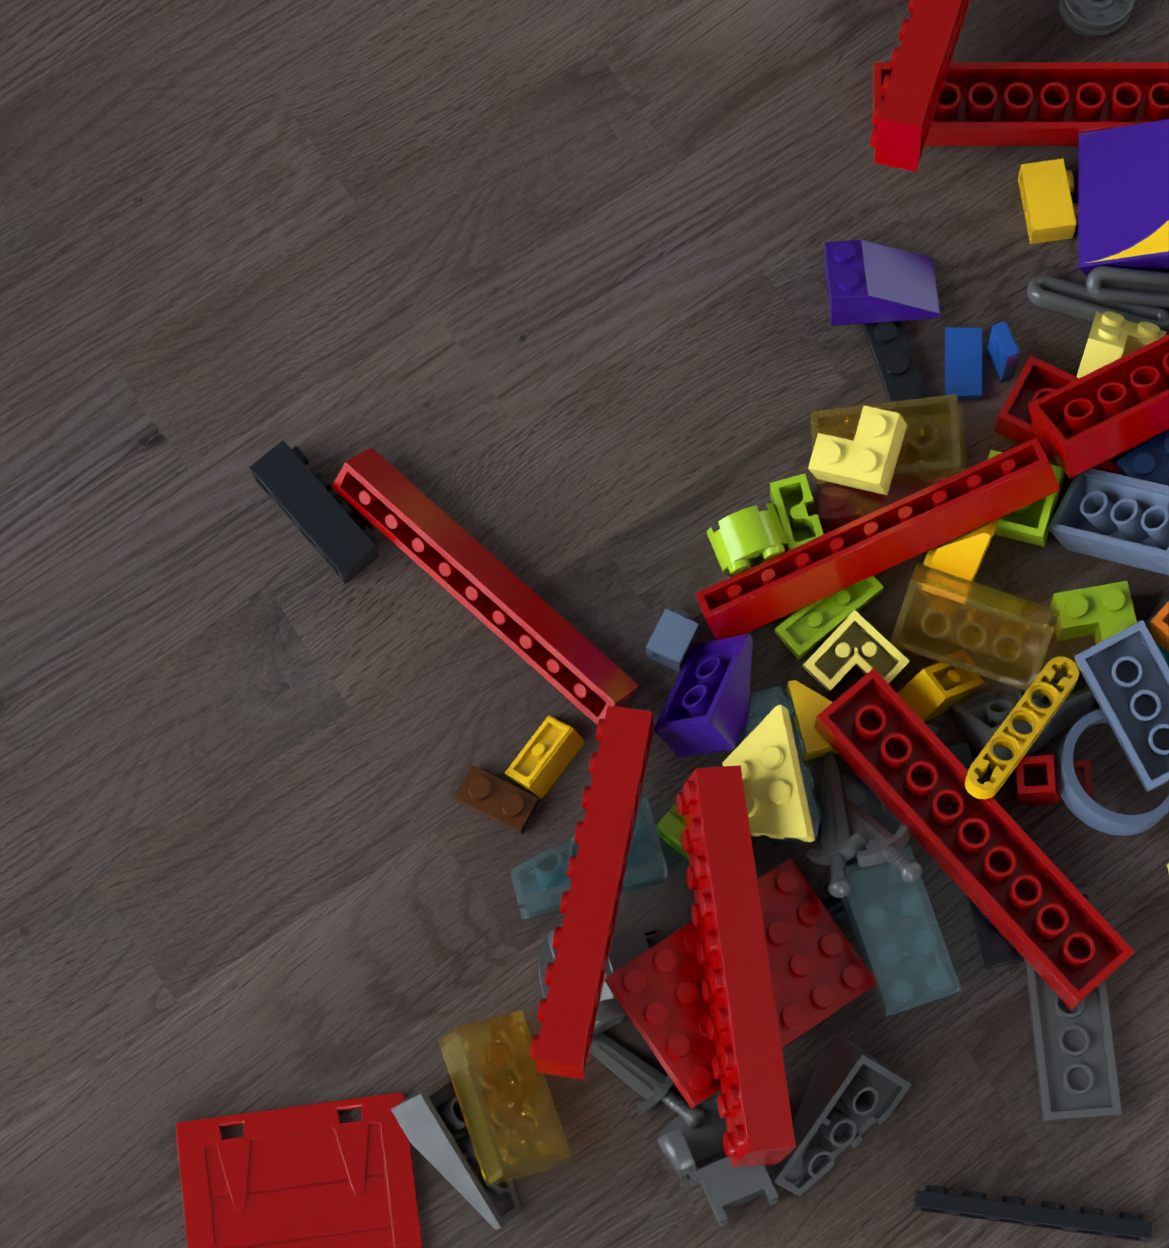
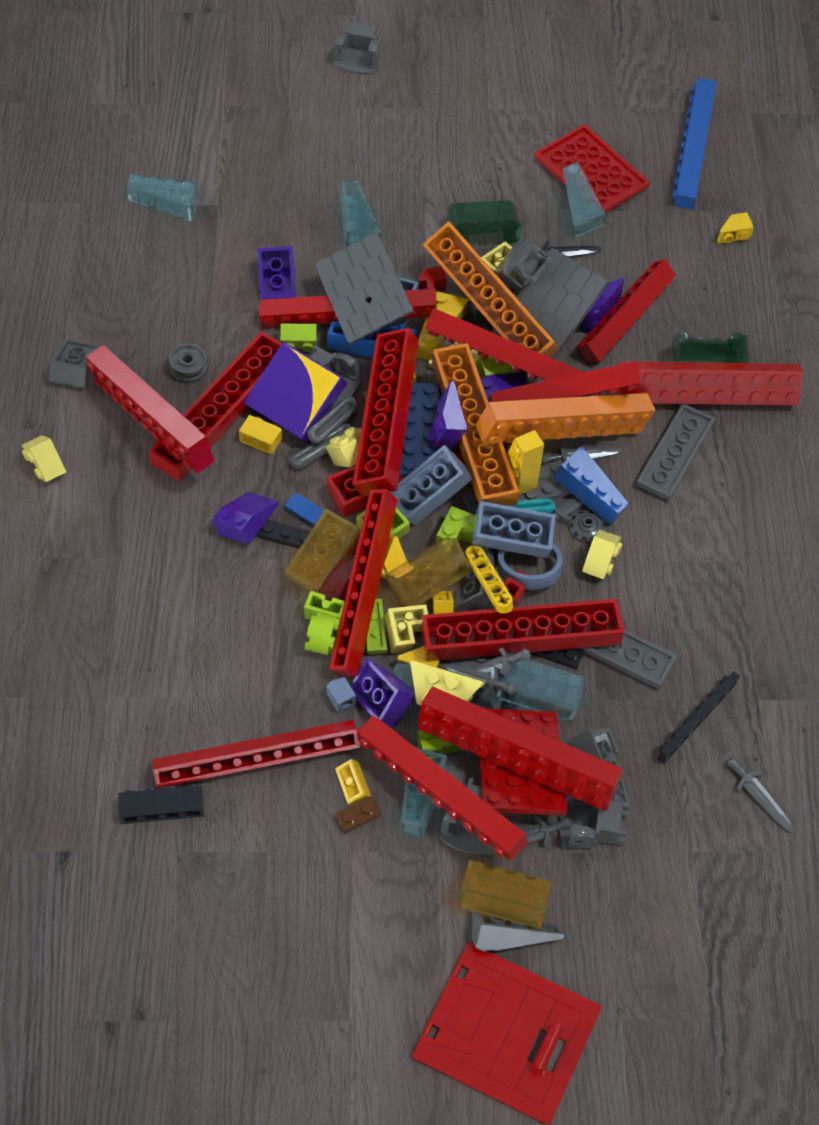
camera: 65 degrees left, 15 degrees down
light yellow brick [808,406,907,495] -> none
blue tile [986,321,1020,383] -> none

